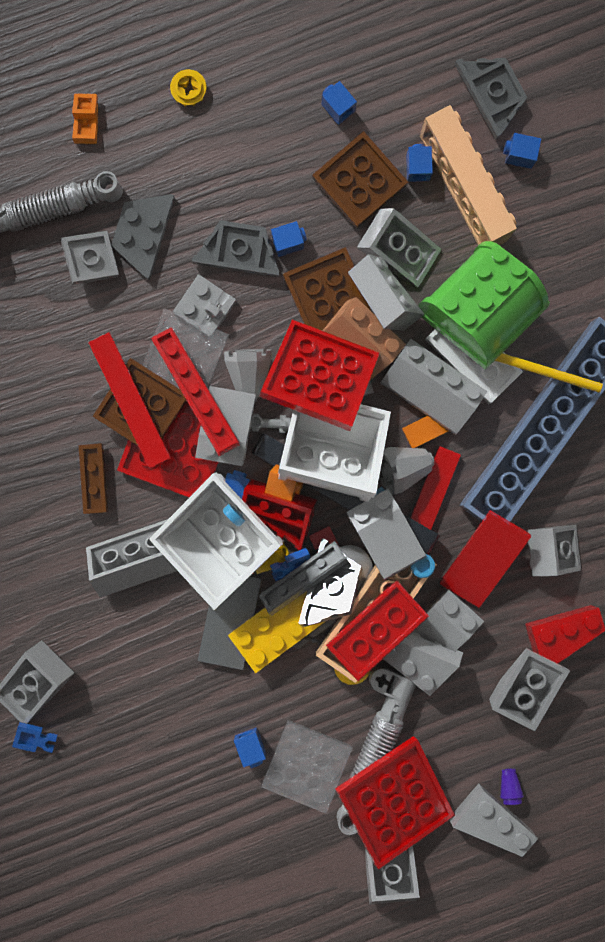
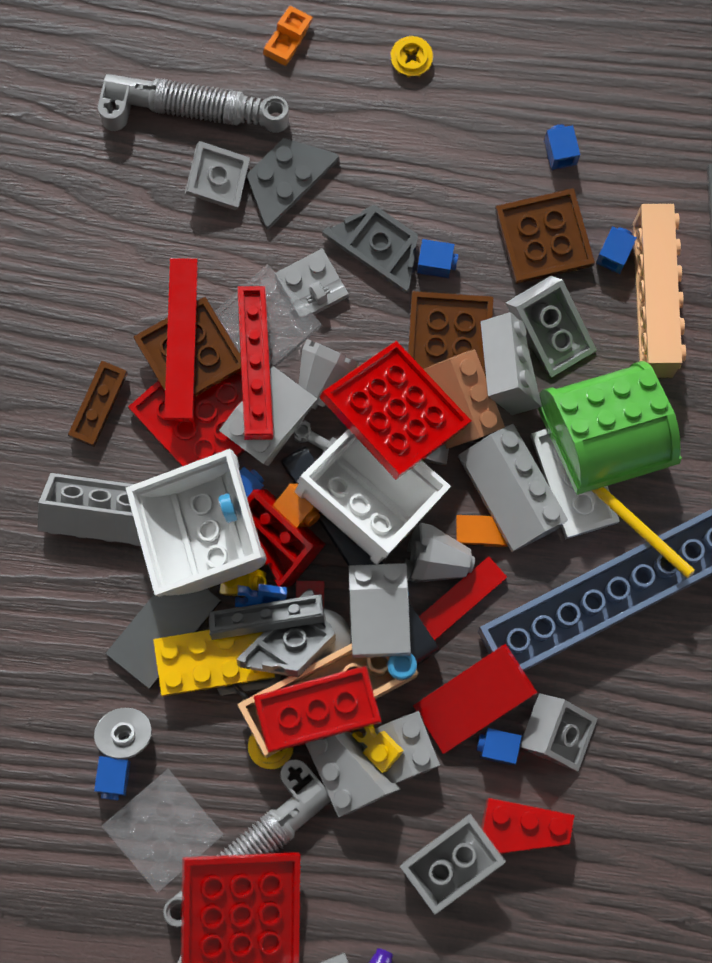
camera: 25 degrees right, 10 degrees down
none -> light grey dish [94,708,152,759]
none -> yellow plate [352,725,404,773]
none -> blue brick [476,728,521,766]

